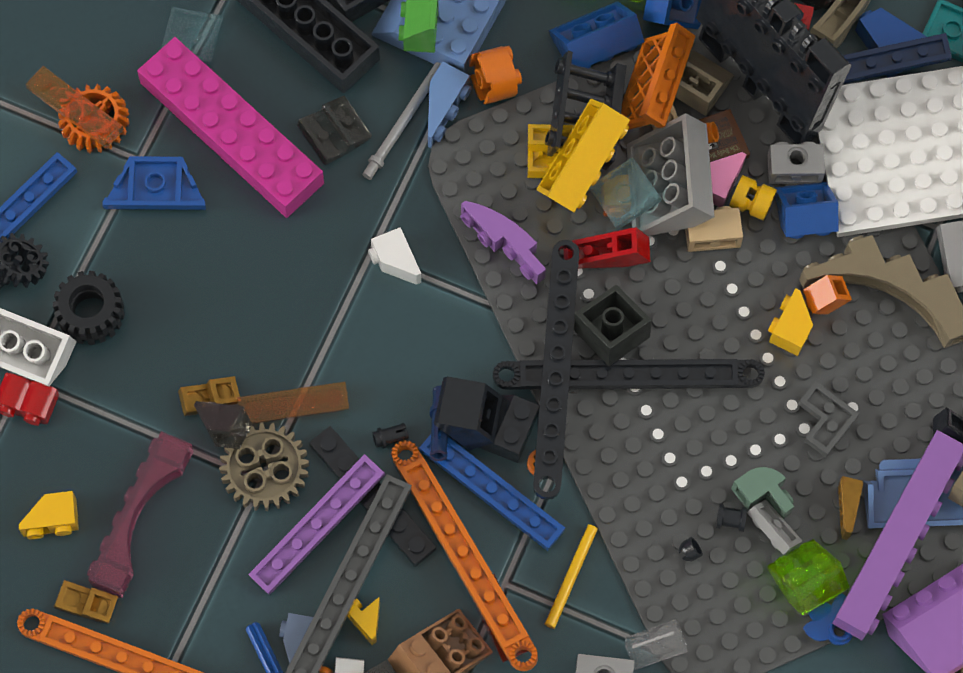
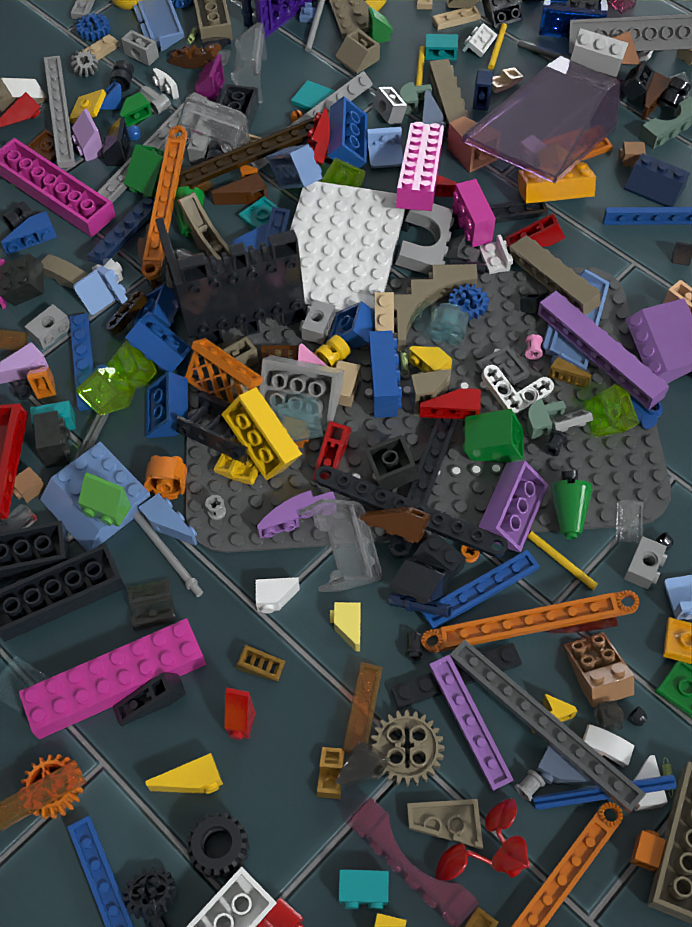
camera: 65 degrees left, 10 degrees down
blue wing [103,156,206,210] -> none
orange brick [803,275,852,315] -> none
none -> black slope [113,672,186,726]
none -> yellow slope [145,753,223,794]
none -> light grey bush [205,495,226,520]
none -> red slope [225,688,256,740]
none -> pearl gold slope [235,645,286,682]
none -> clear windscreen [298,498,382,592]
none -> light yellow slope [330,602,361,651]
none -> teal brick [339,870,389,910]
none -> reddish brown slope [359,507,430,543]
none -> blue brick [369,330,402,418]
none -> tan plate [375,292,394,338]
none -> yellowish green piece [400,350,409,376]
none -> dark tan wing [407,799,483,849]
none -> dark tan slope [410,369,451,416]
none -> red slope [419,388,481,419]
none -> clear light blue brick [427,303,469,345]
none -> red plant [436,798,530,882]
none -> blue gear [448,283,489,321]
none -> green slope [462,409,524,463]
none -> medium lavender slope [479,460,549,552]
none -> white beam [482,365,554,415]
none -> light grey bush [514,769,545,802]
none -> bright pink bush [525,334,543,360]
none -> green cone [551,480,593,539]

